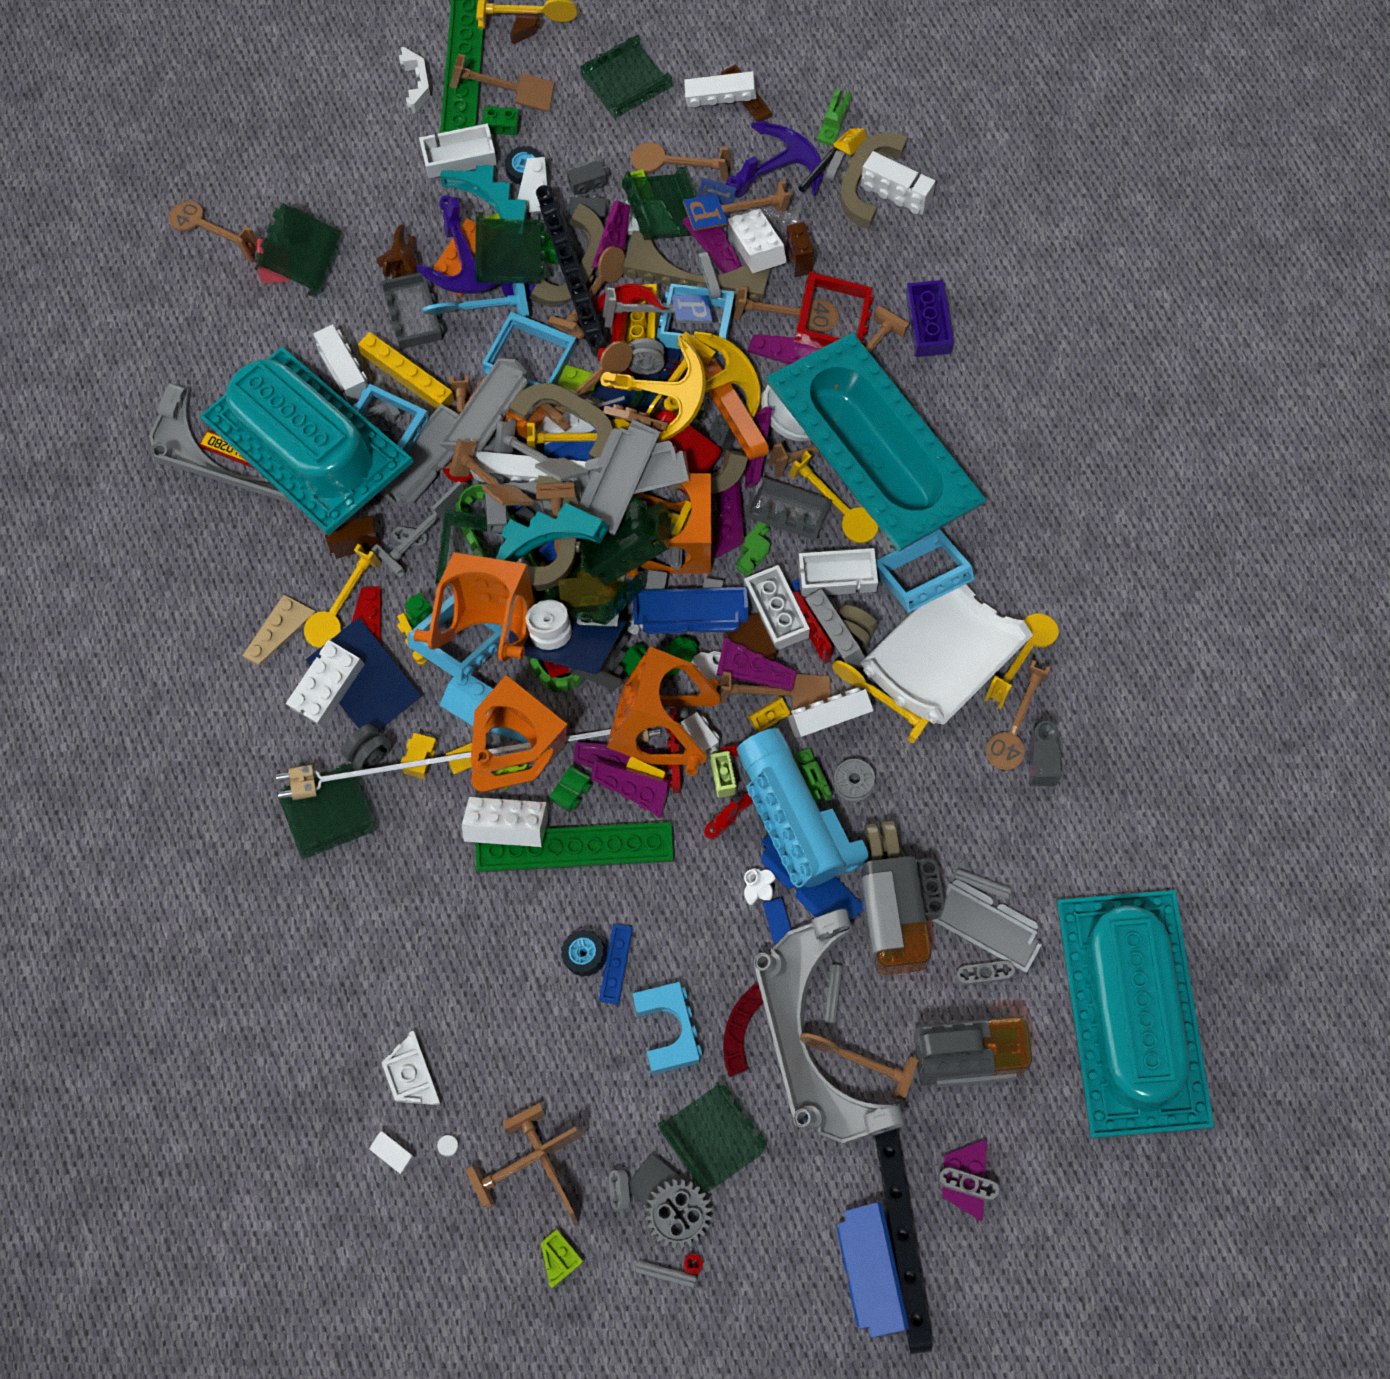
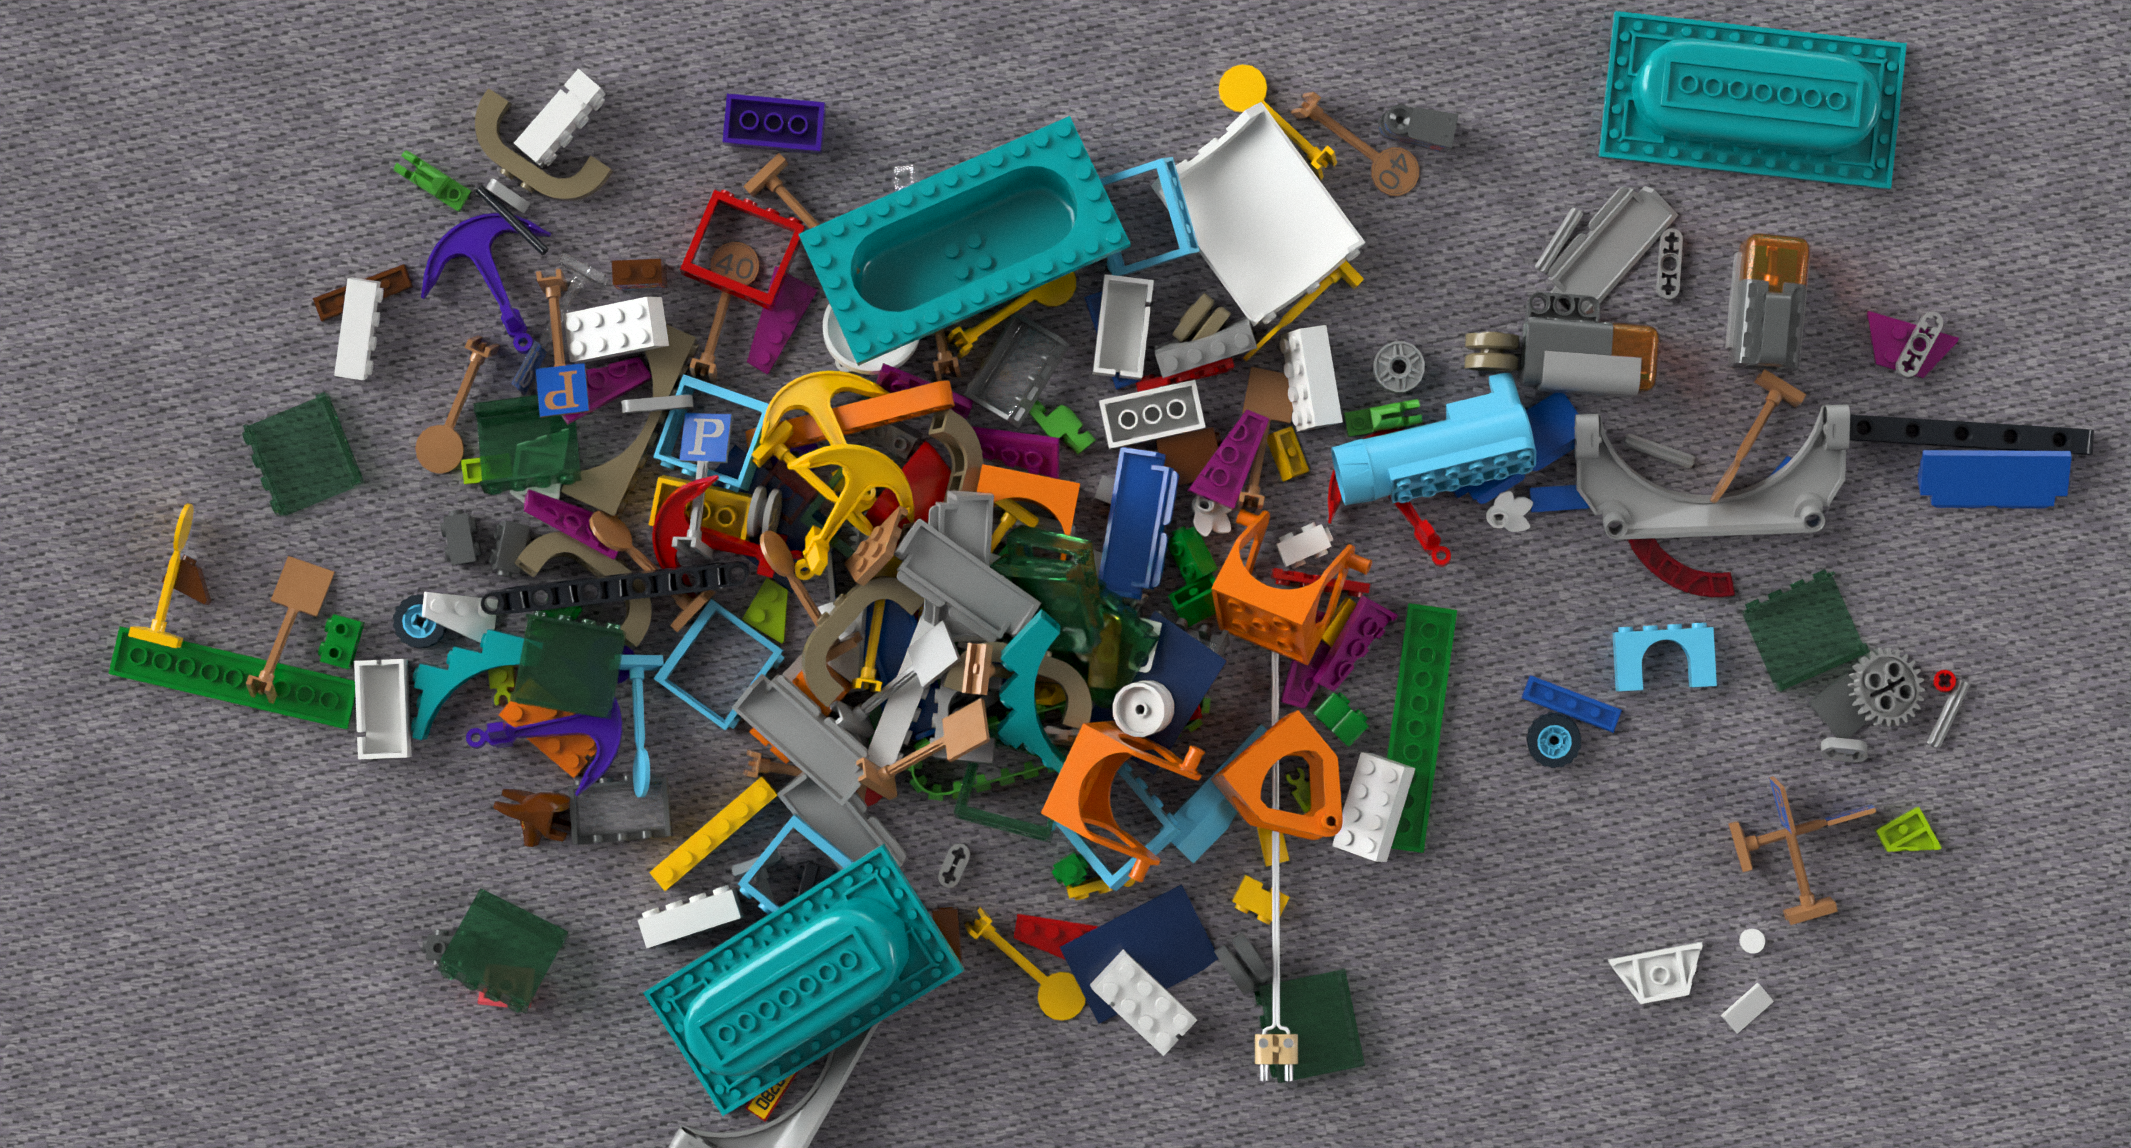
camera: 80 degrees left, 20 degrees up
medium nougat piece [169,201,257,263] -> none
tan wing [242,595,316,666] -> none
light grey piece [372,481,465,579] -> none
white slope [399,47,430,114] -> none
yellowish green brick [710,751,737,798] -> none
yellow slope [833,128,867,155] -> none

